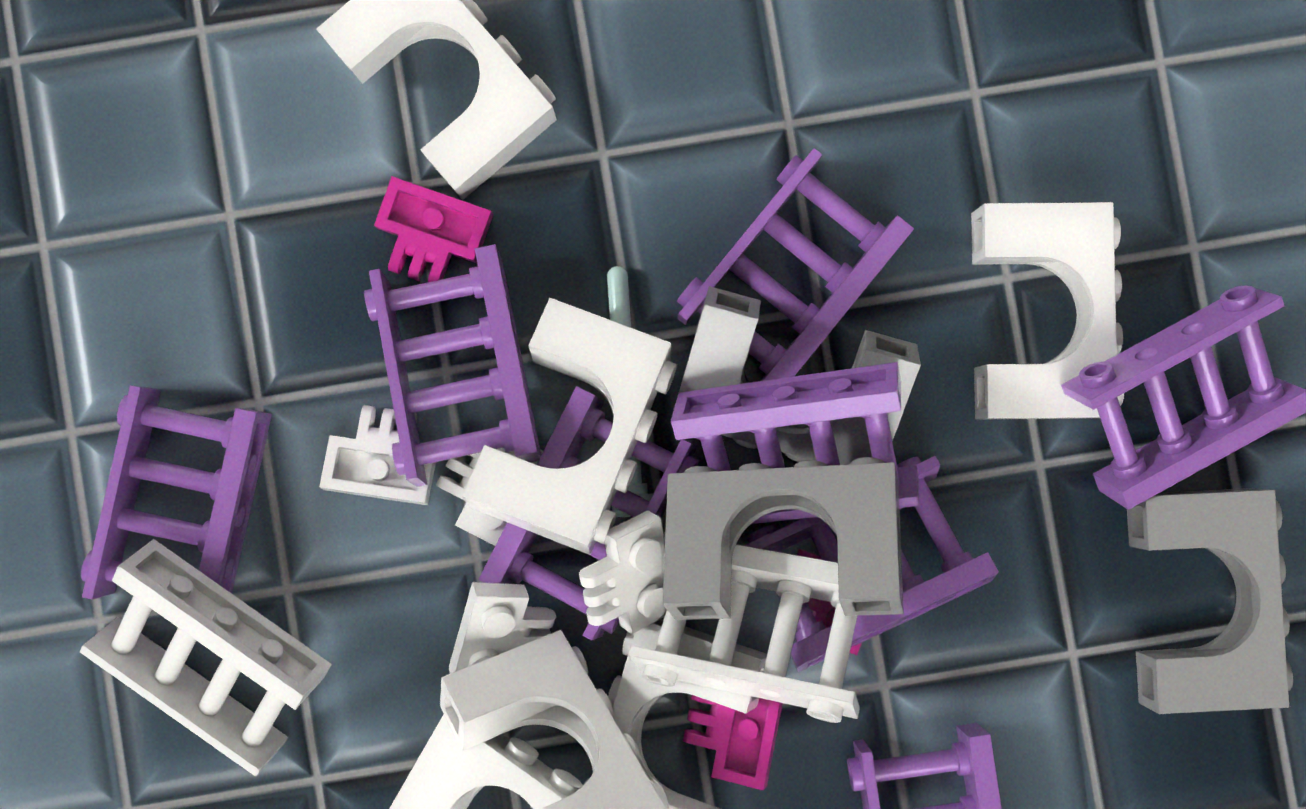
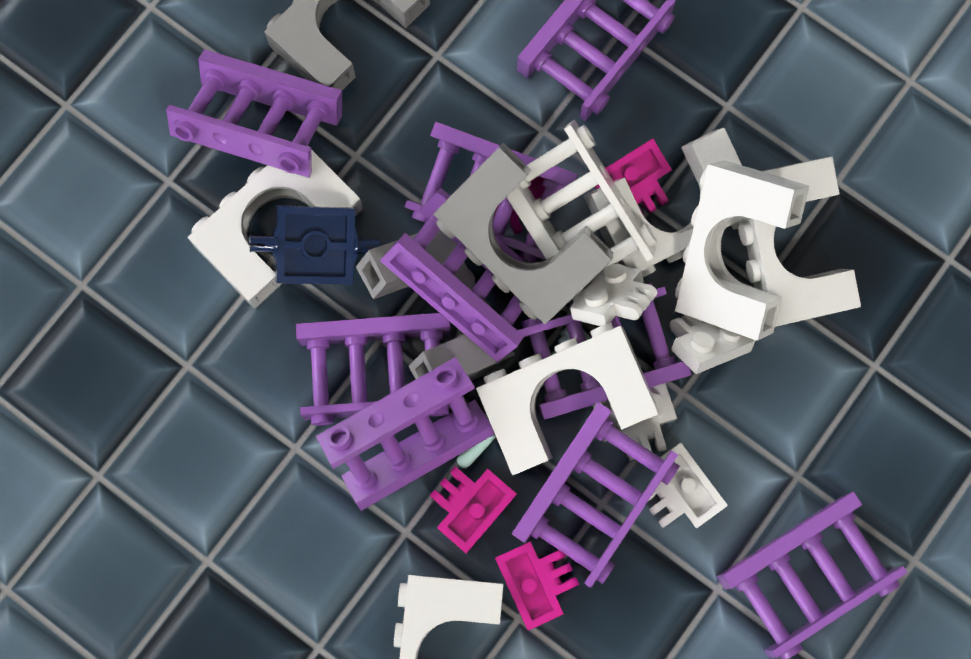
camera: 135 degrees left, 10 degrees down
white fence [80,539,332,776] -> none
none -> dark blue plate [249,205,381,285]
none -> medium lavender fence [316,357,495,511]
none -> dark pink hinge [429,466,517,554]

